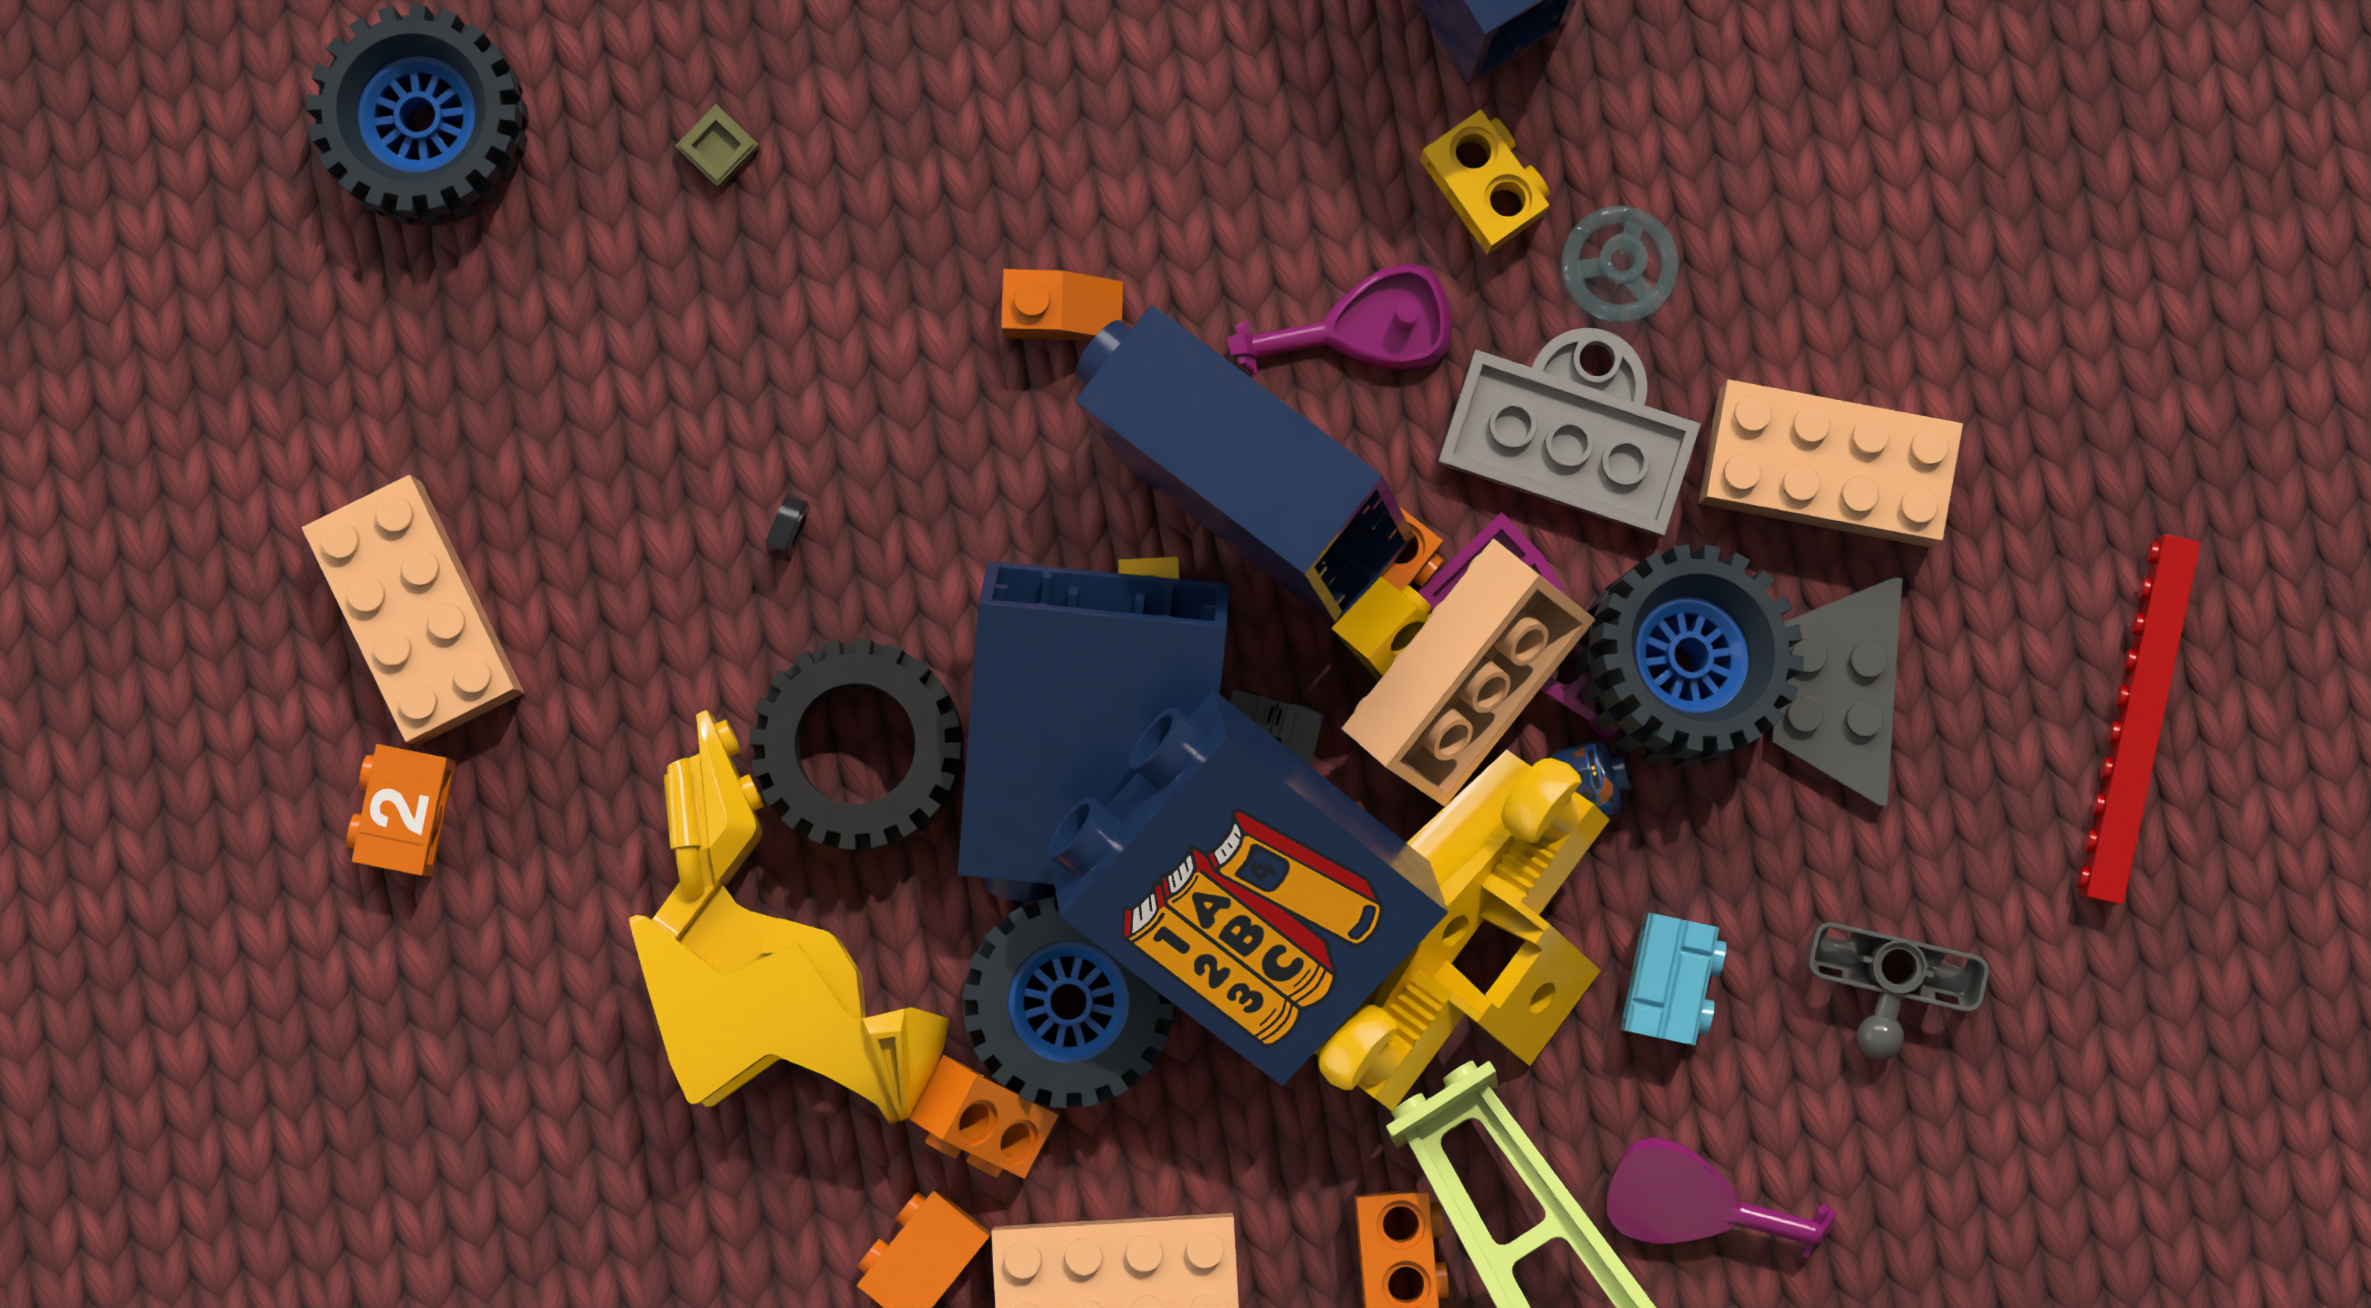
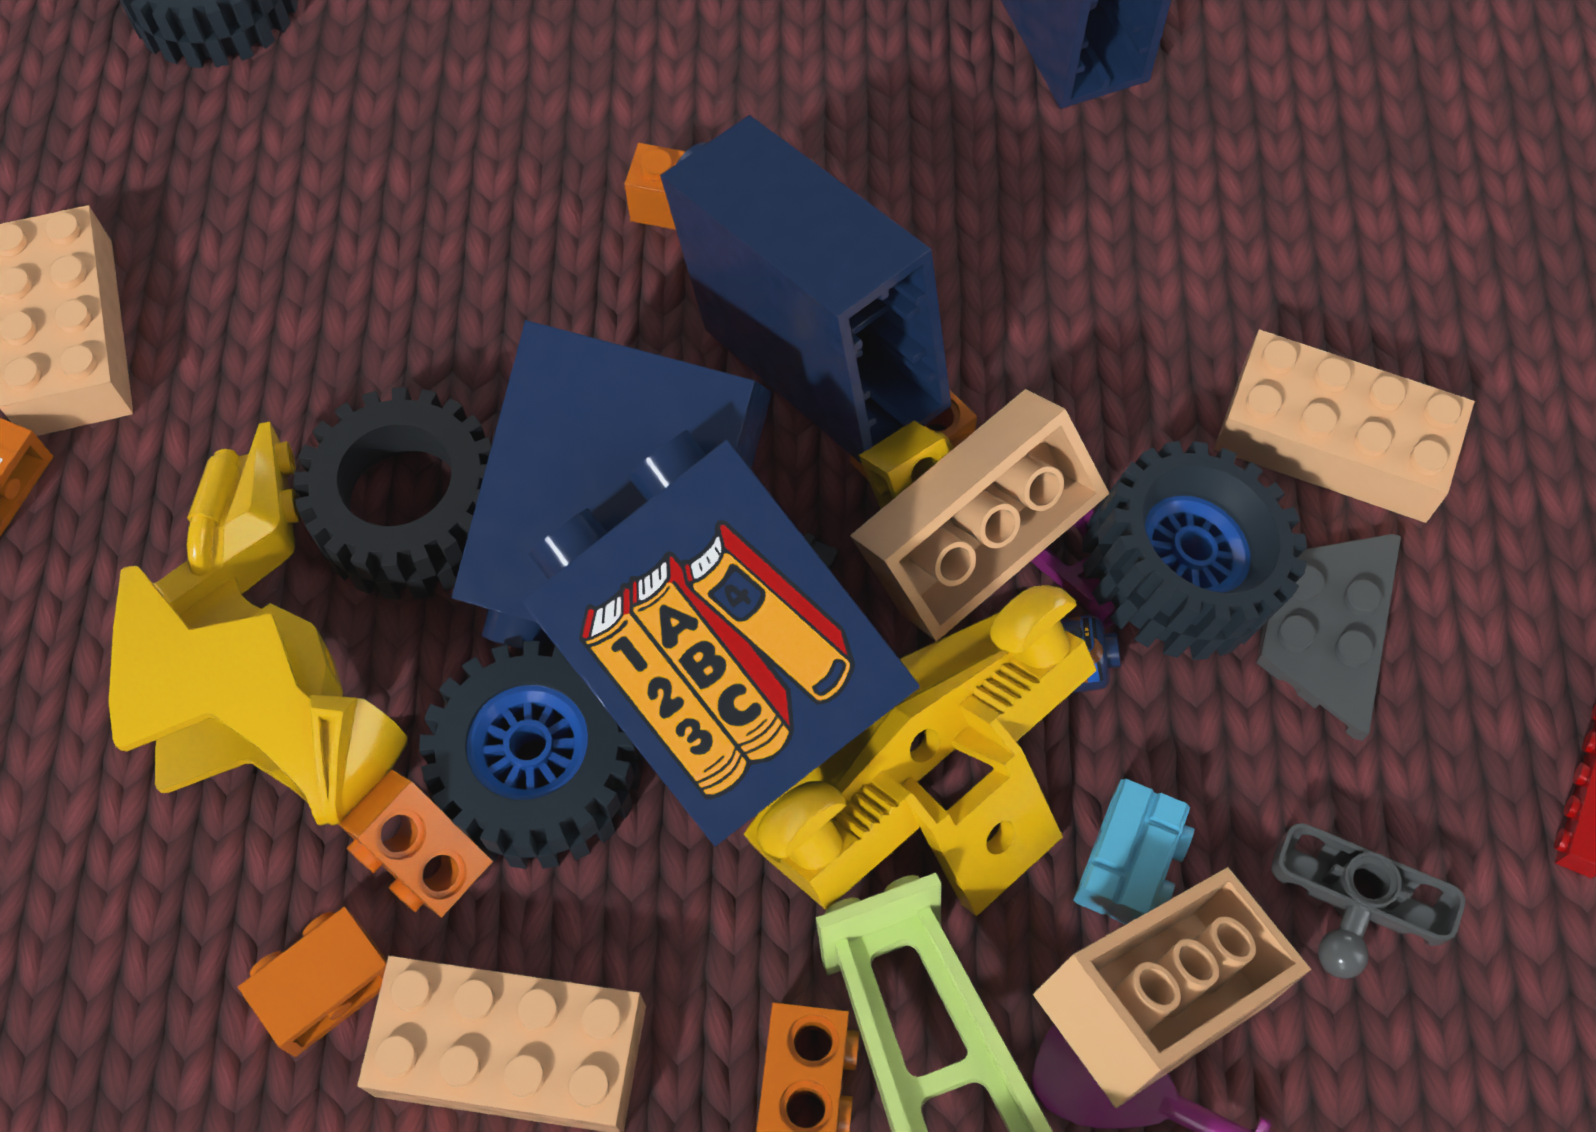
camera: 15 degrees right, 20 degrees down
olive tile [675,104,760,190] -> none
black tile [765,494,810,561] -> none
magenta piece [1227,264,1452,375] -> none
yellow brick [1419,109,1550,255] -> none
light grey plate [1437,328,1701,538] -> none
clear light blue piece [1561,206,1679,322] -> none
none -> light nougat brick [1033,867,1311,1108]

